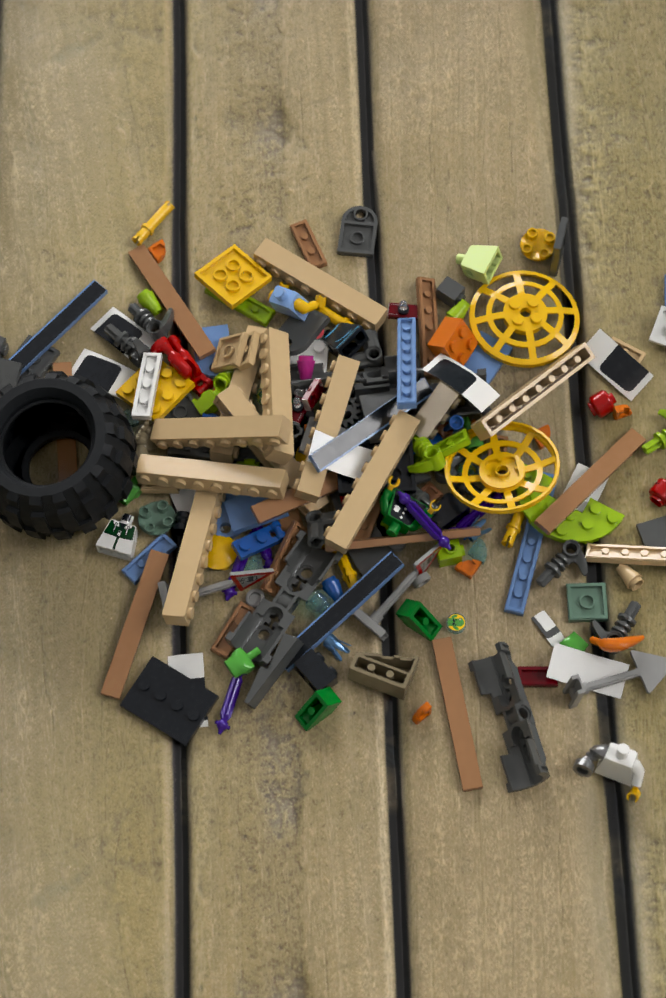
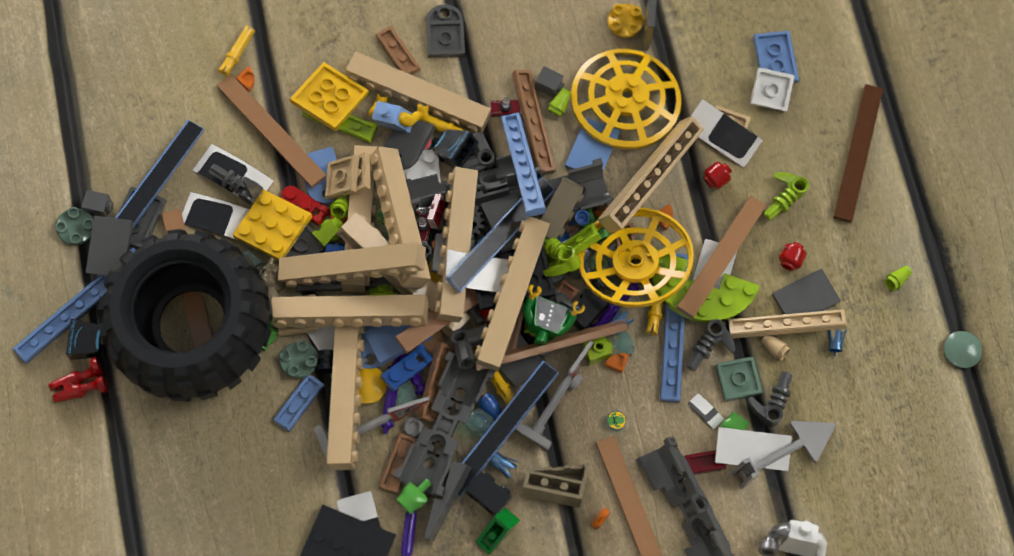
camera: 20 degrees left, 5 degrees up
white torso [96,513,138,562] -> none
medium nougat tile [101,549,169,700] -> none
dark grey piece [128,303,174,342] -> none
white plate [131,352,163,420] -> none
lime cone [137,289,163,316] -> none
red piece [150,335,201,380] -> none
dark pink cone [297,355,315,380] -> none
green slope [395,599,443,641] -> none
dark purple wheel [397,491,452,550] -> none
sticker [422,353,500,412] -> none
orange brick [427,316,478,366] -> none
yellowish green torso [456,245,503,285] -> none
orange piece [589,635,645,652] -> none
orange tile [612,404,632,420] -> none

